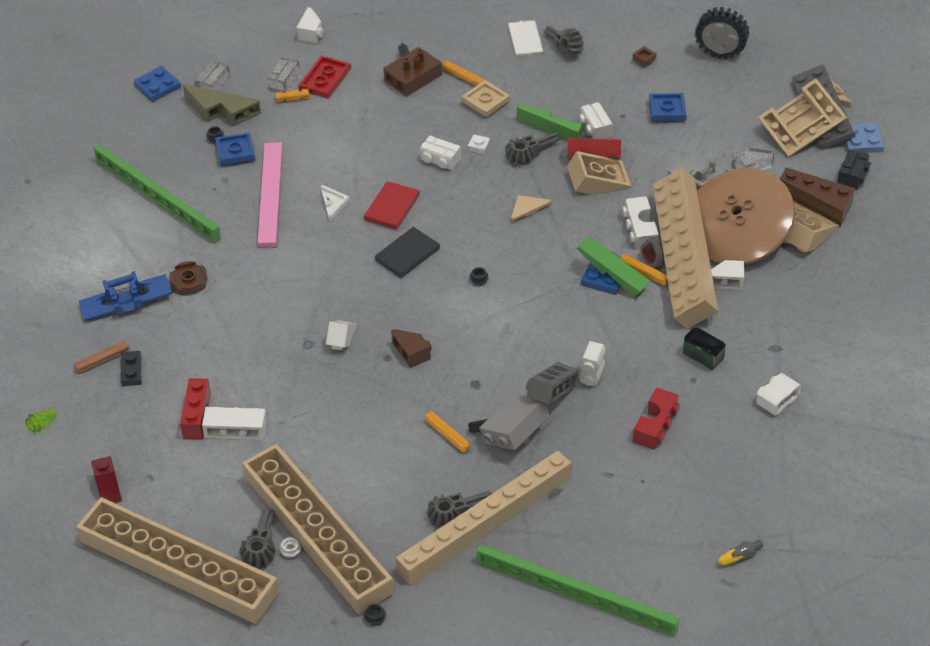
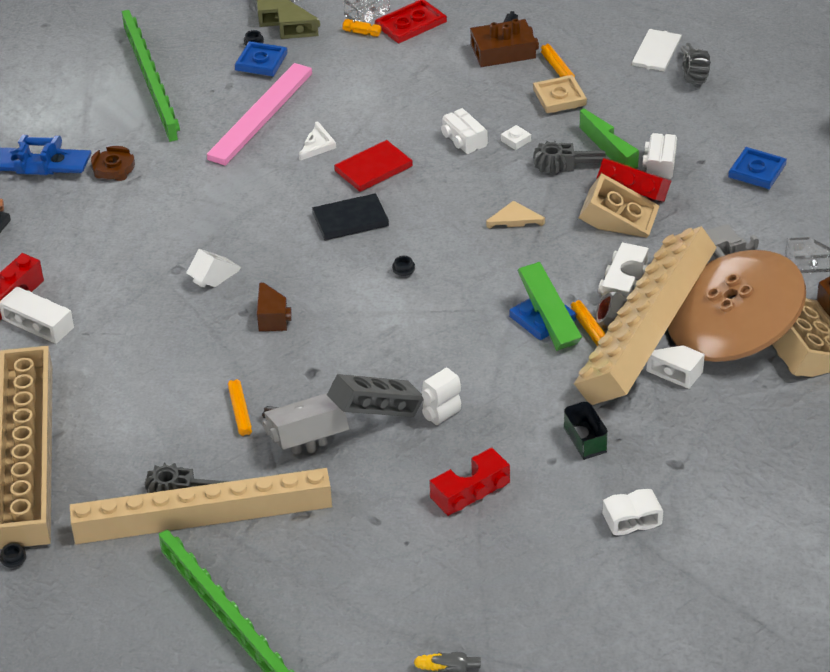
camera: 30 degrees right, 5 degrees down
reddish brown plate [632,46,657,66] -> none

